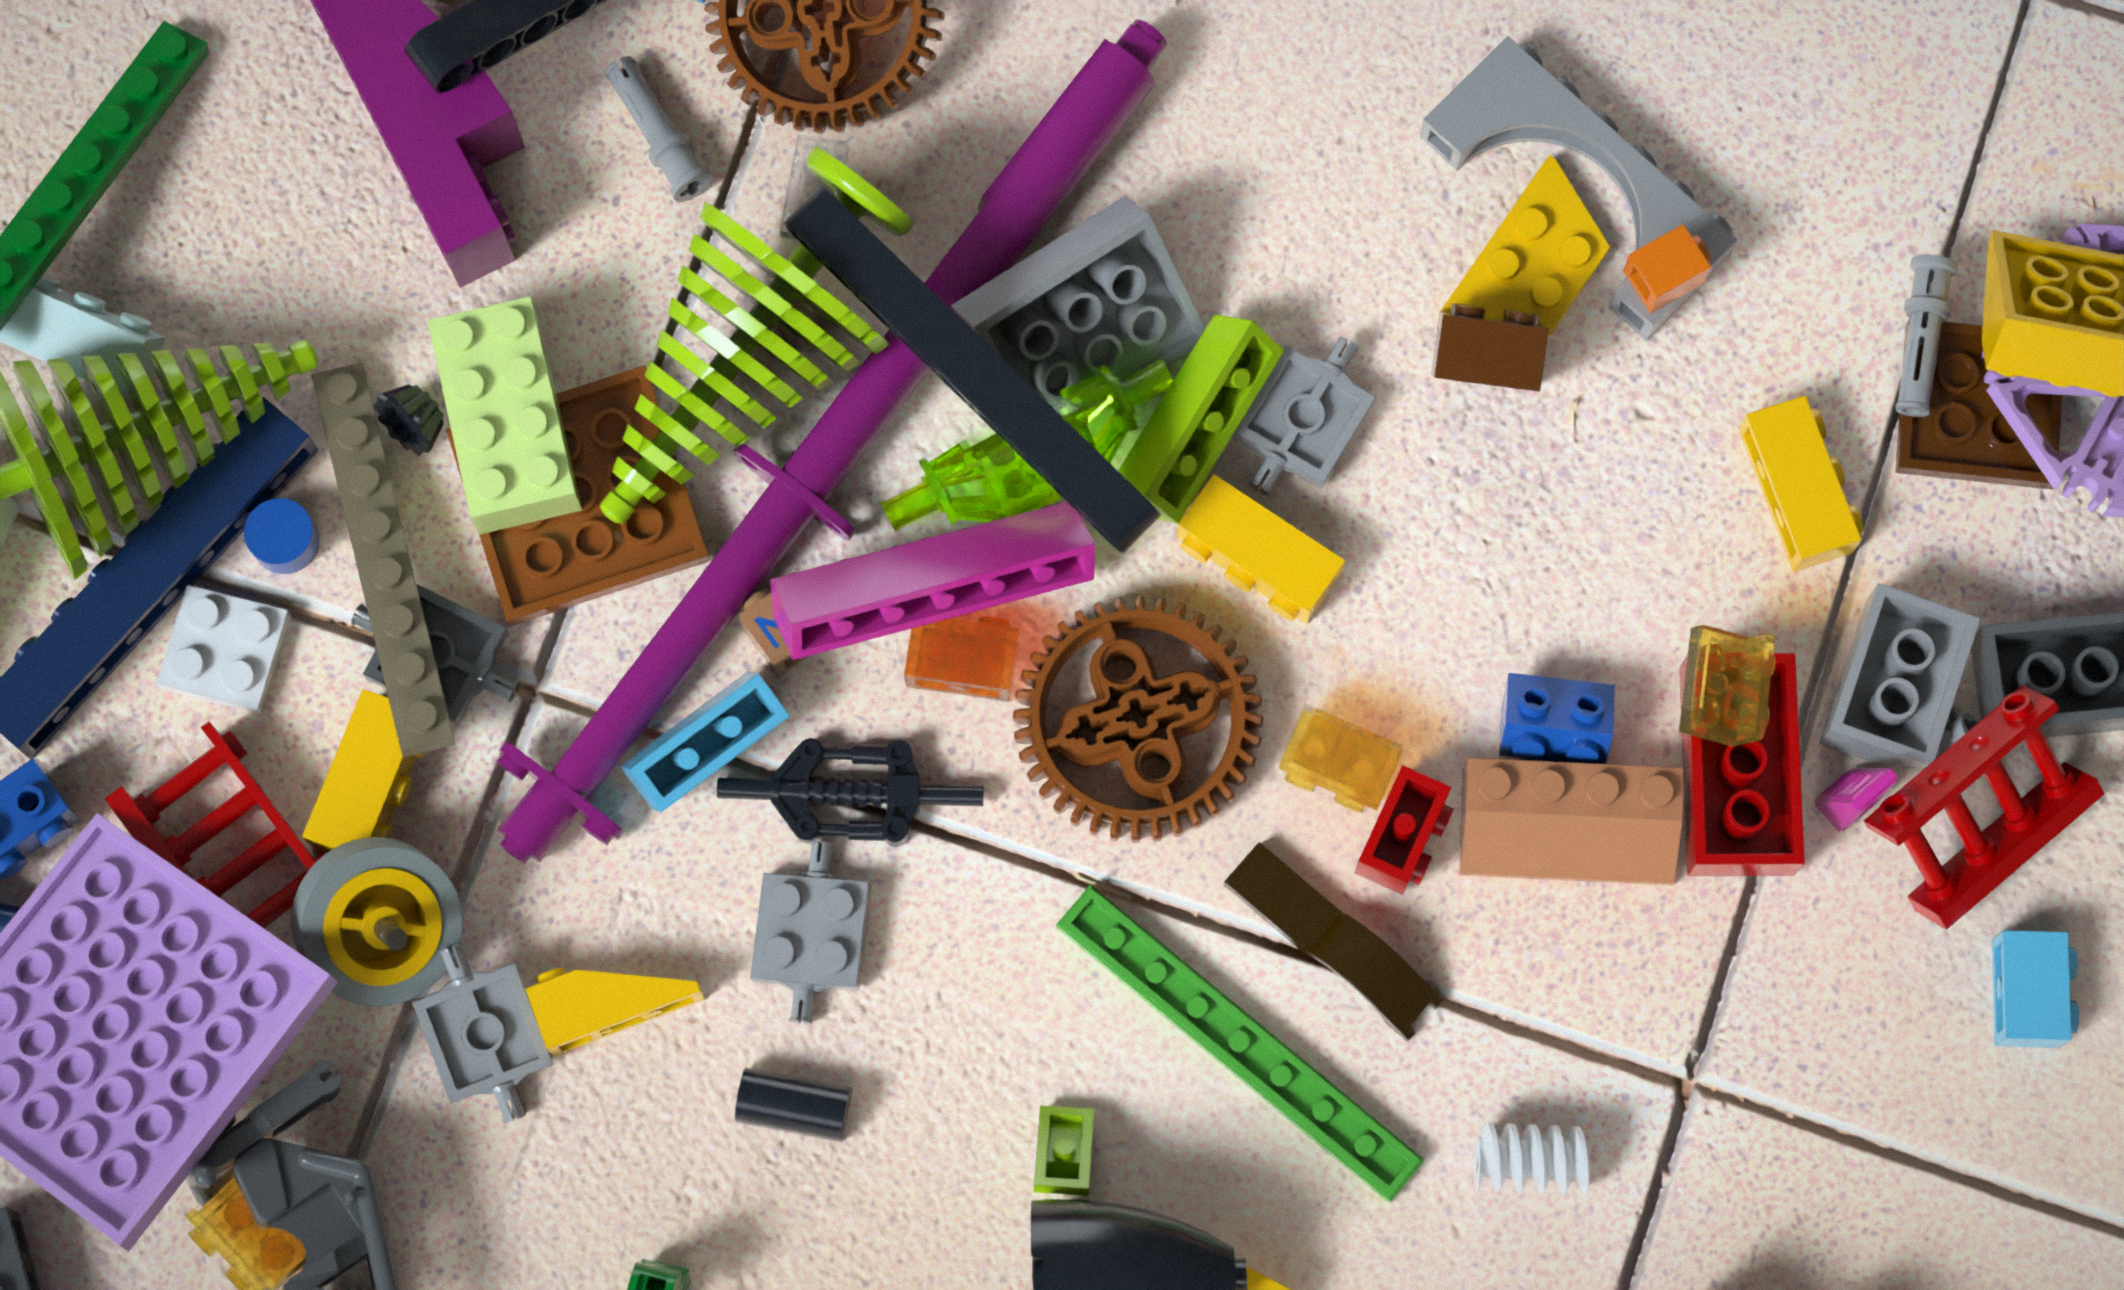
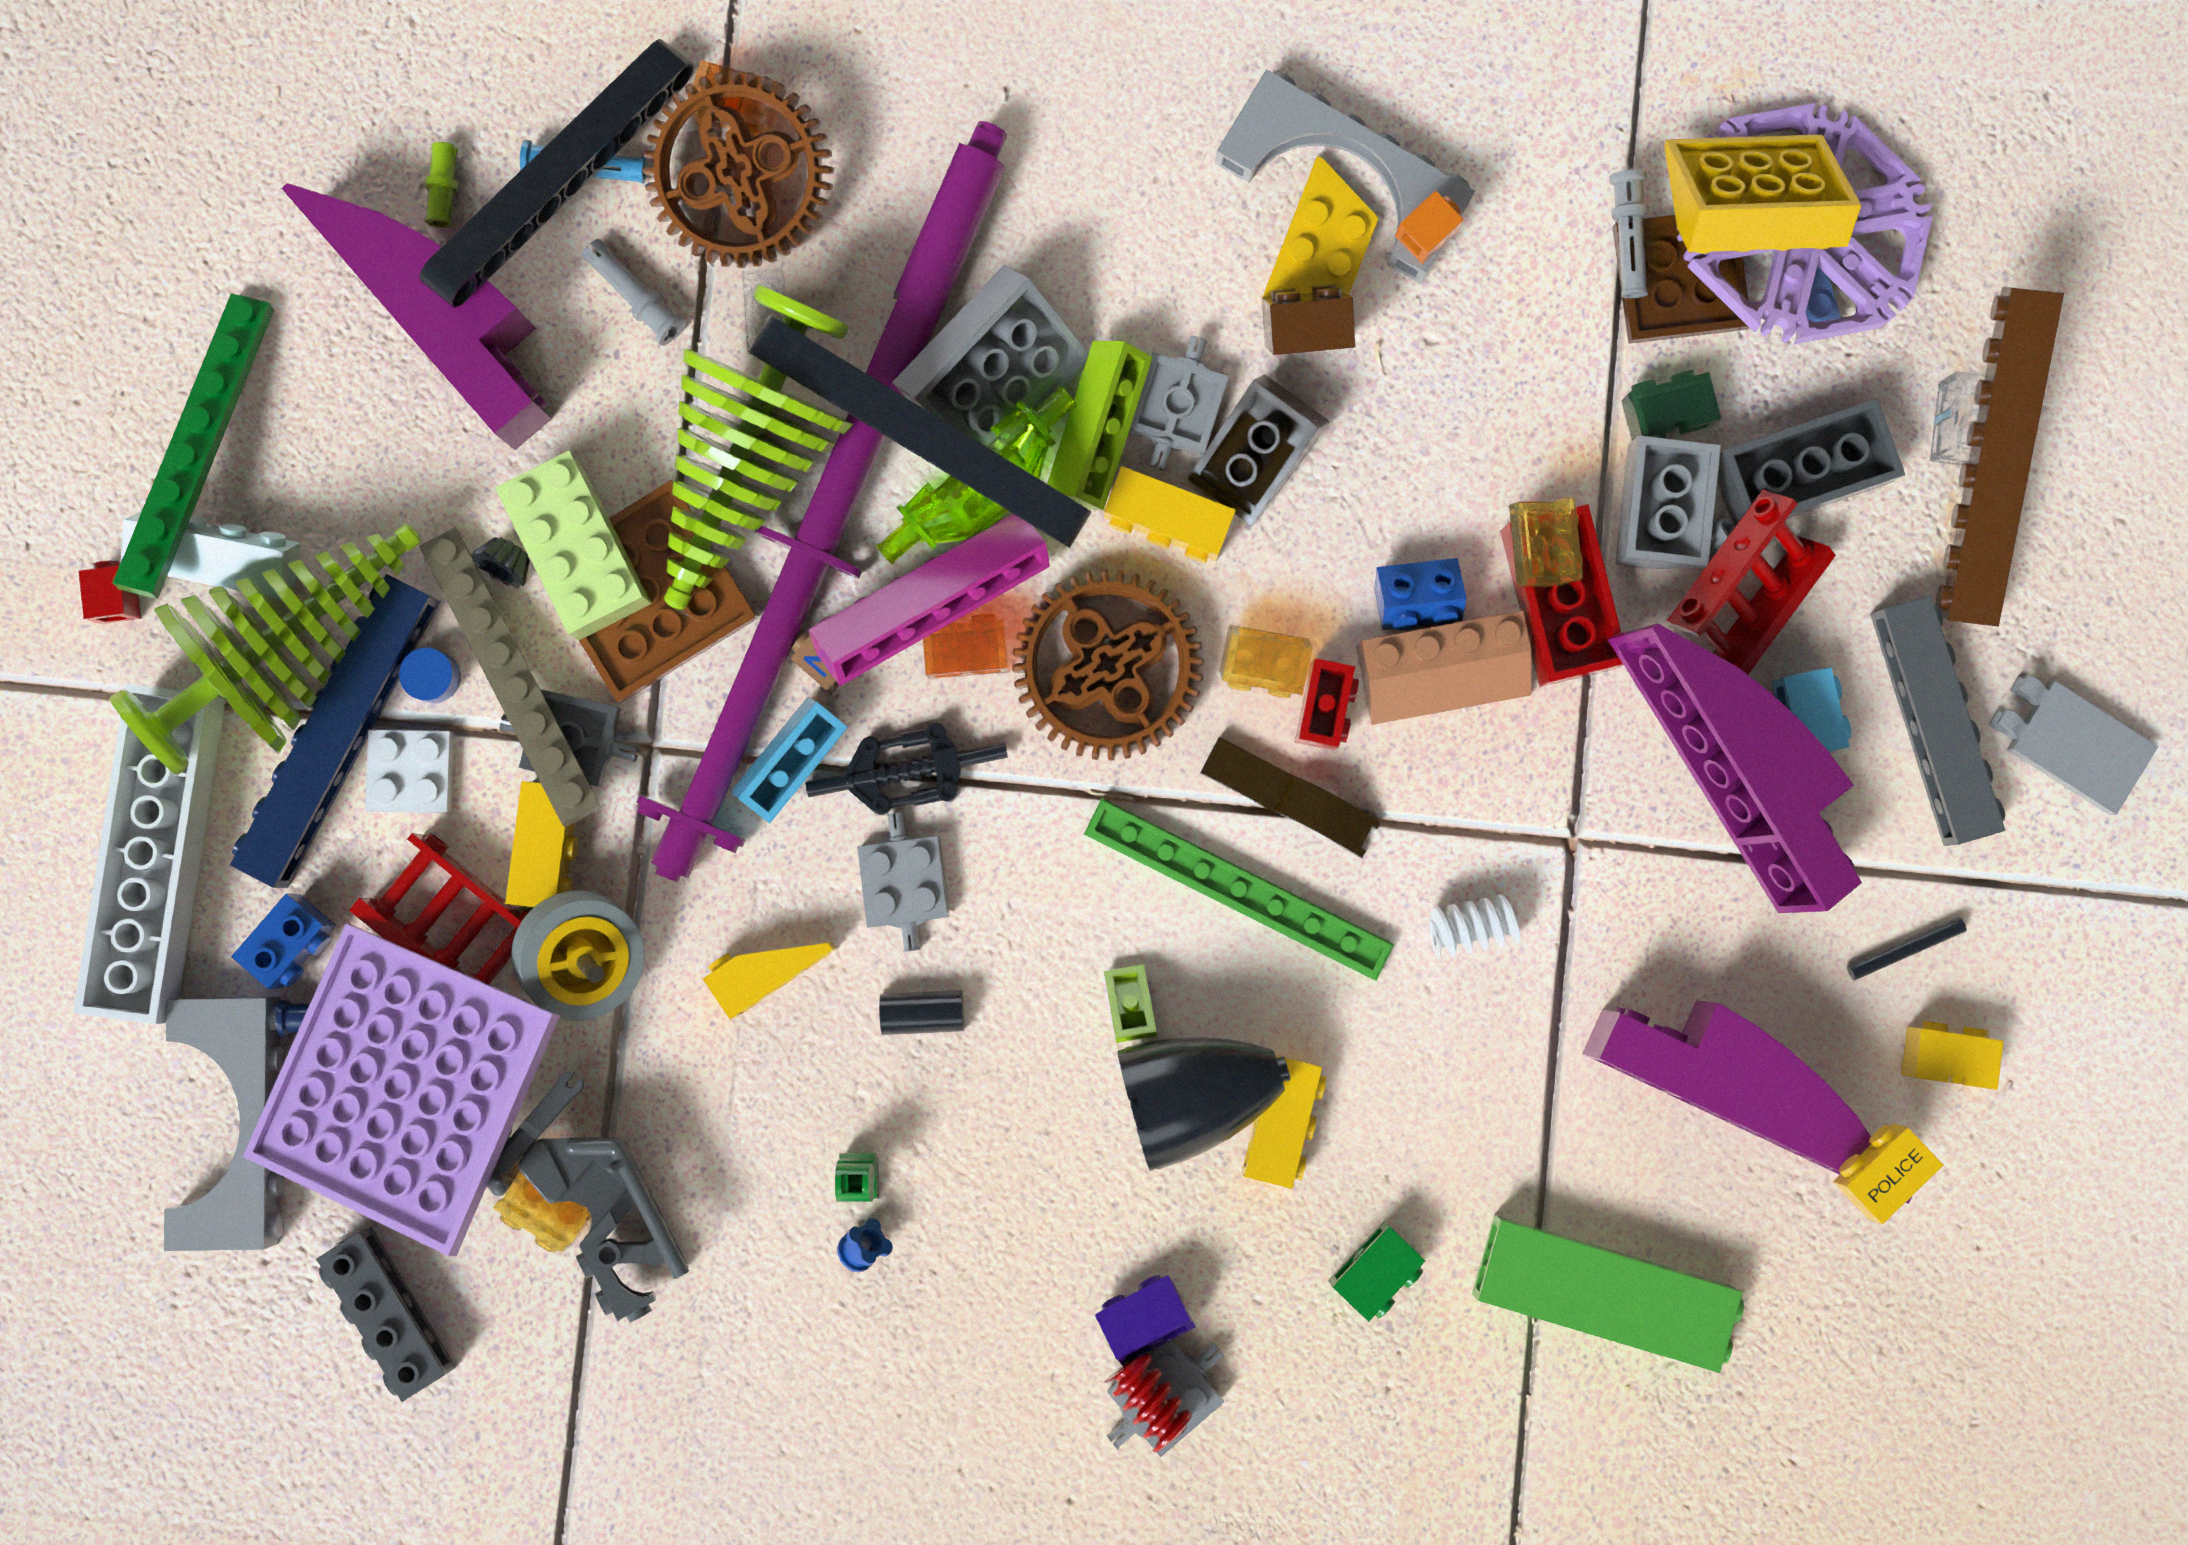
camera: 15 degrees left, 10 degrees up
light grey plate [412,943,553,1123] -> none
yellow brick [1738,395,1864,573] -> none
dark pink slope [1815,768,1898,832] -> none
none -> dark brown slope [1187,374,1330,526]
none -> magenta slope [1608,623,1862,913]
none -> clear green brick [1621,370,1722,441]

